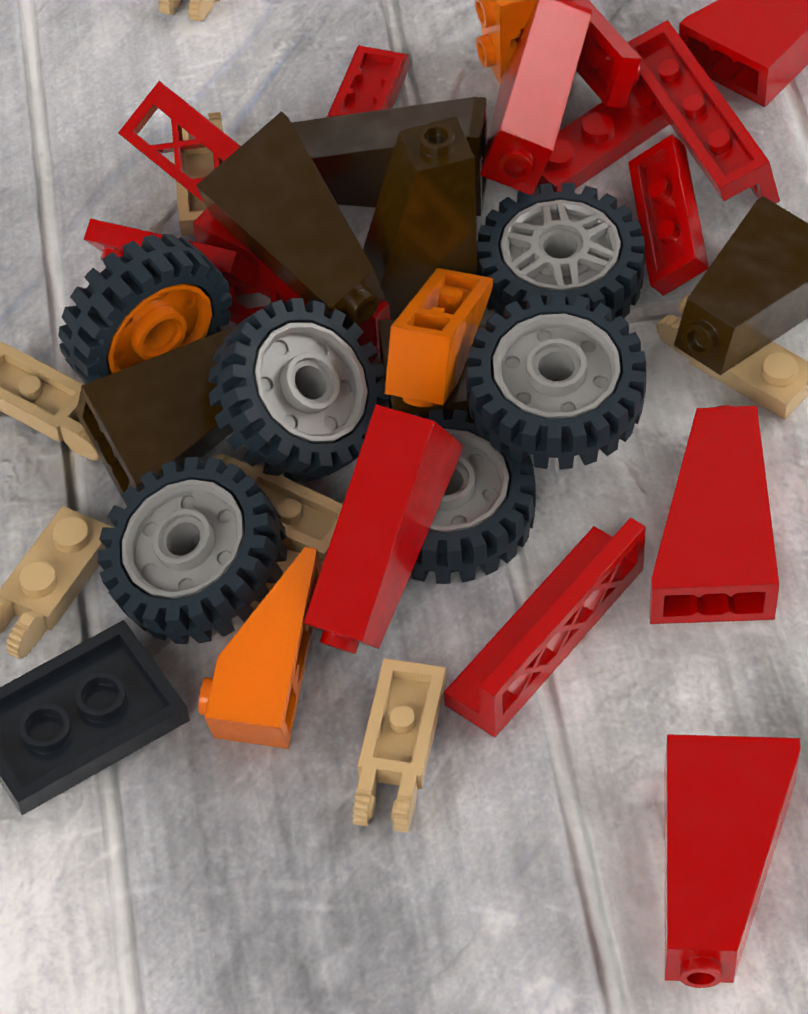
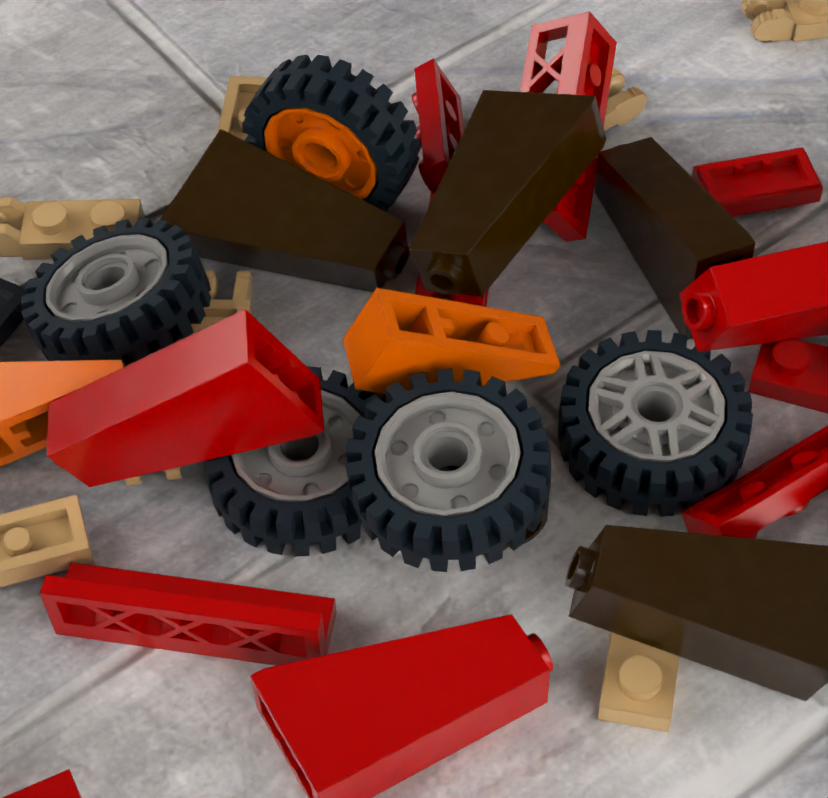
camera: 60 degrees right, 0 degrees up
wheel [208,298,389,482] -> none
dark brown slope [363,117,478,320] -> none

